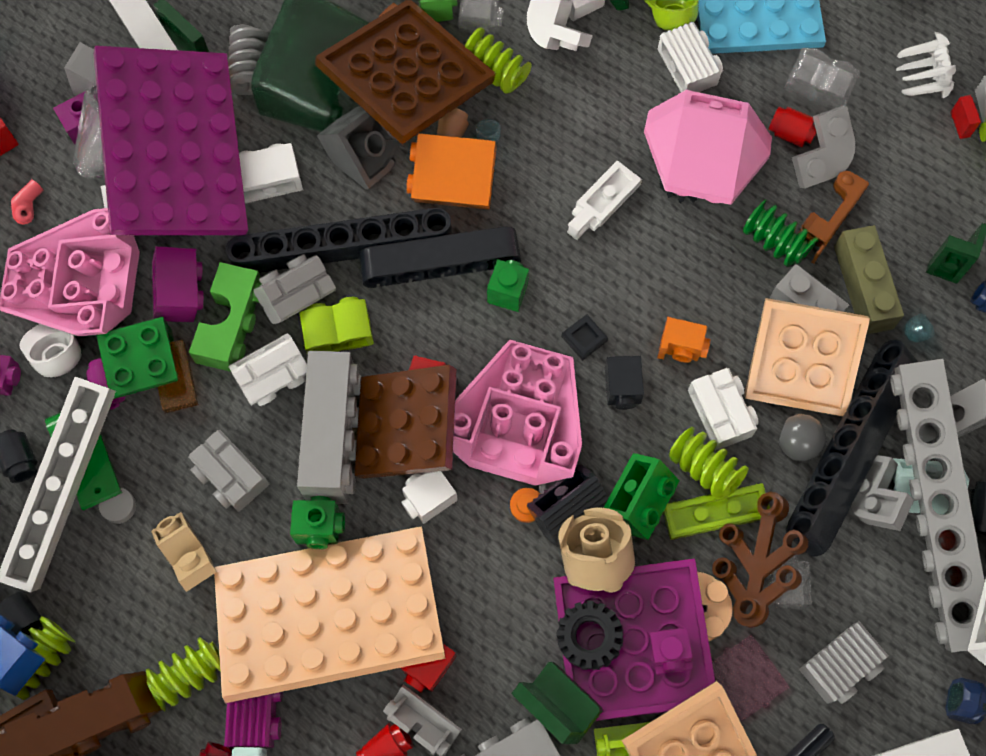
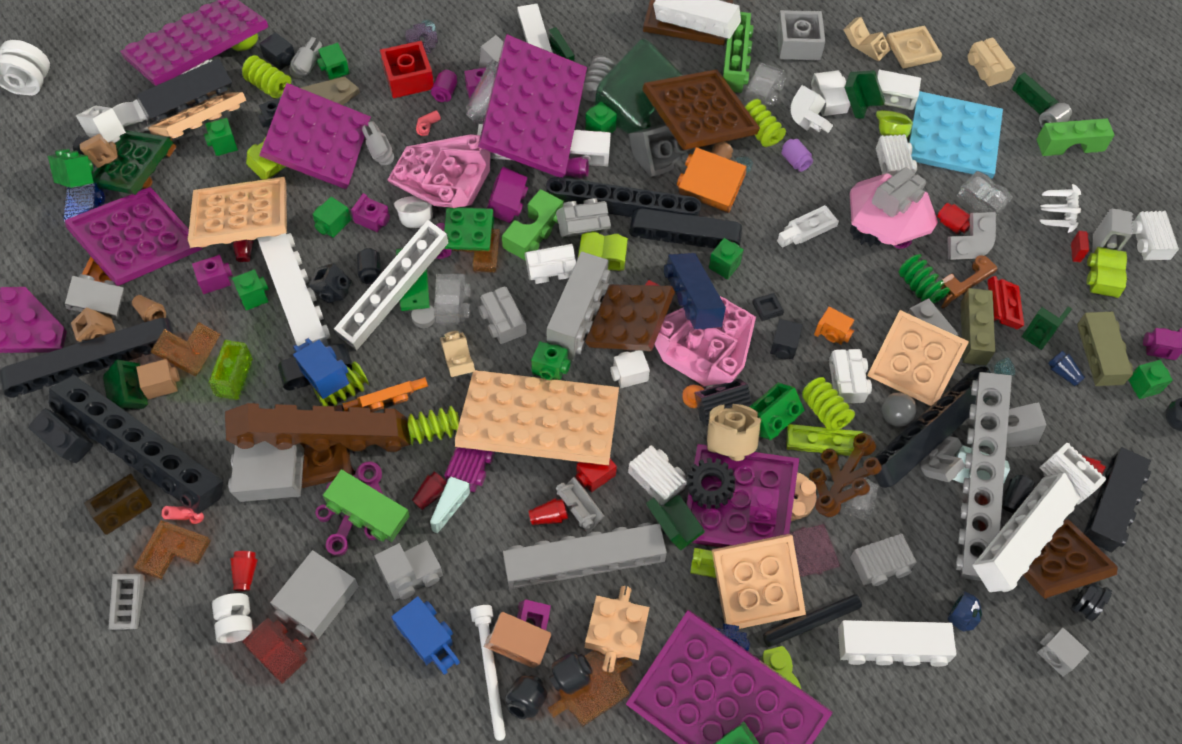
camera: 15 degrees right, 10 degrees down
none -> orange plate [342,377,428,412]
none -> magenta brick [431,70,457,102]
none -> clear brick [434,274,470,326]
none -> magenta cone [564,156,589,179]
none -> green brick [585,102,617,133]
none -> white brick [628,445,687,506]
none -> dark blue brick [664,253,726,329]
none -> medium lavender brick [781,139,813,172]
none -> light grey brick [872,167,926,217]
none -> red plate [987,276,1024,330]

